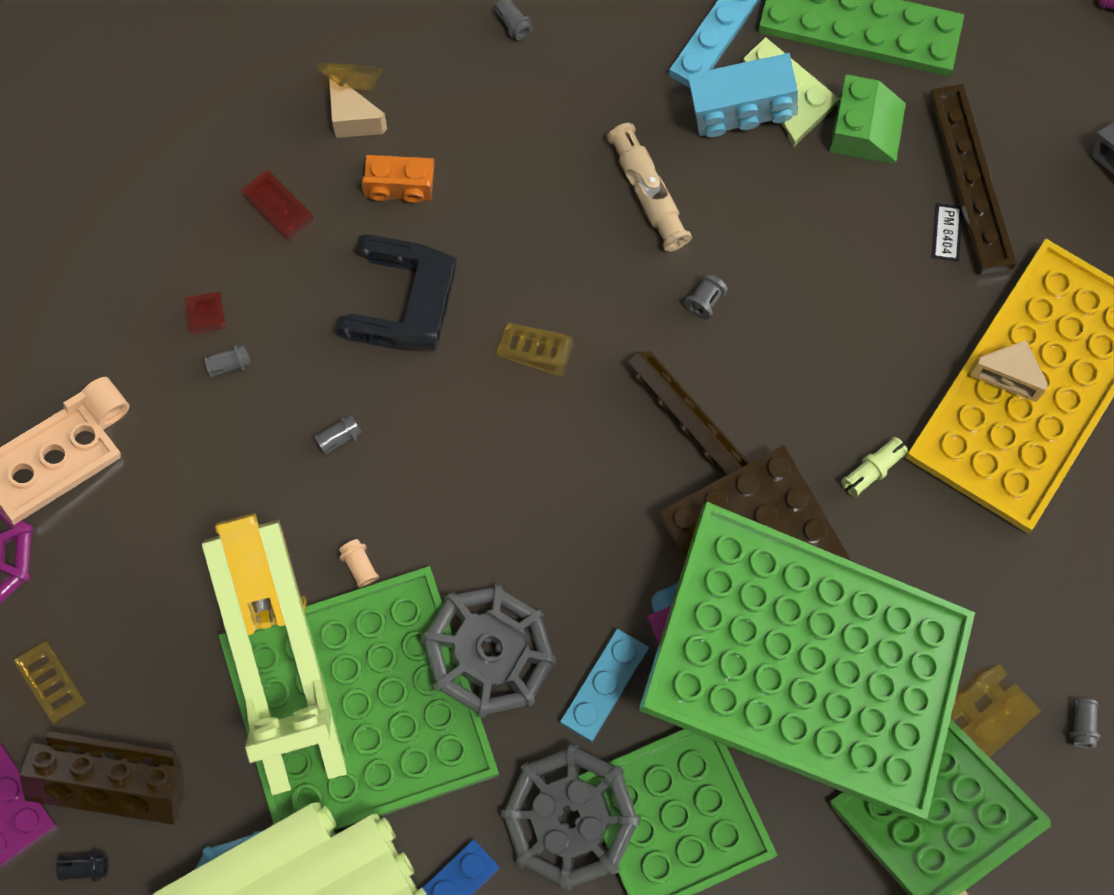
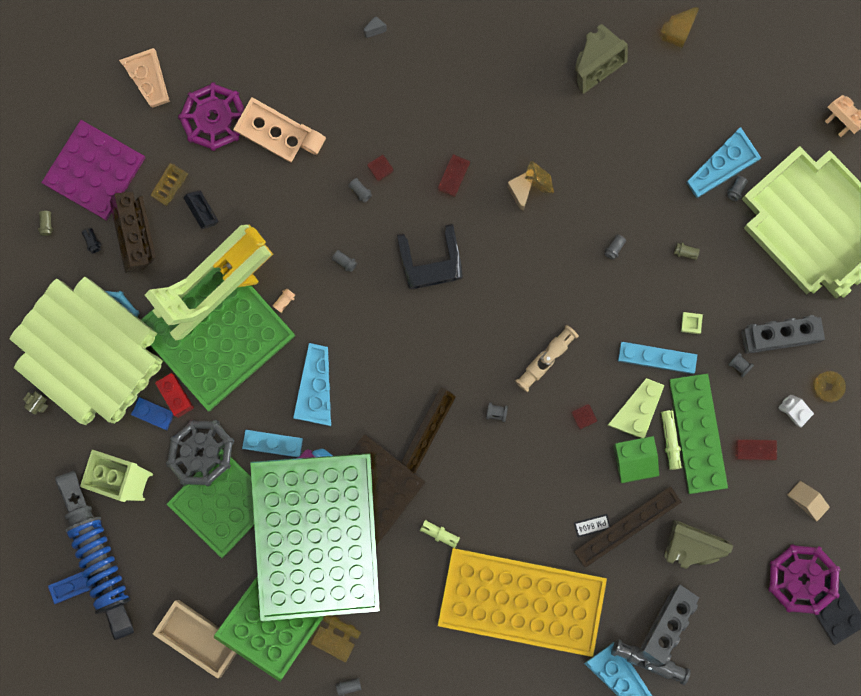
camera: 75 degrees right, 10 degrees up
orange bracket [362,155,434,203] -> none
dark grey plate [421,584,557,718] -> none
clear yellow slope [496,323,574,376] -> none
medium azure brick [688,53,798,137] -> none
tan slope [970,340,1048,402] -> none
none -> red brick [155,373,194,418]
none -> black plate [183,190,219,229]
none -> medium azure wing [293,343,331,426]
none -> clear red plate [571,404,597,430]
none -> yellowish green pin [661,411,682,470]
none -> olive piece [664,520,733,569]

